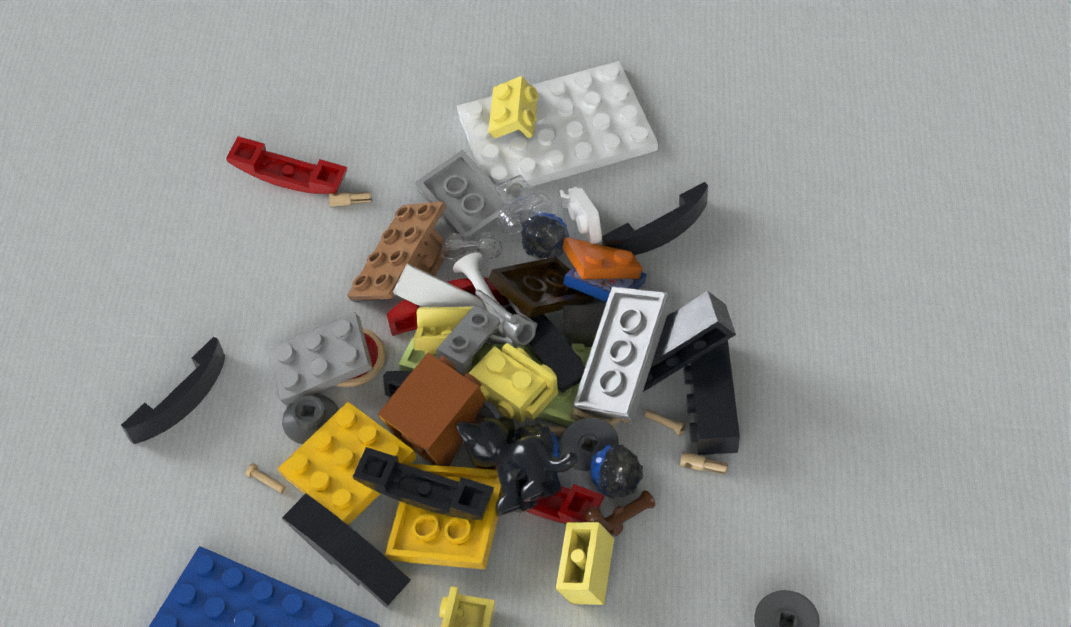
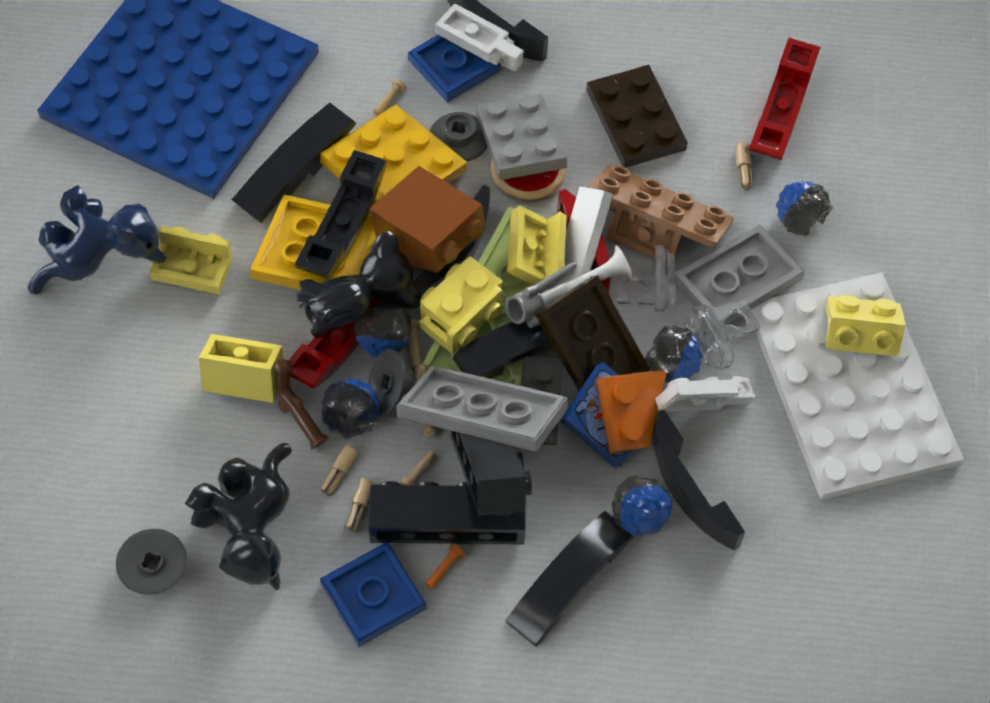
camera: 85 degrees right, 5 degrees up
light grey bracket [437,305,500,376] -> none
none -> black animal [184,442,292,590]
none -> tan pin [320,445,359,496]
none -> blue tile [320,541,427,647]
none -> blue tile [408,35,501,103]
none -> orange piece [425,543,466,589]
none -> white hinge [435,4,524,72]
none -> black slope [506,511,634,647]
none -> dark brown plate [586,65,688,168]
none -> blue piece [611,475,673,536]
none -> clear smoke piece [776,181,833,236]

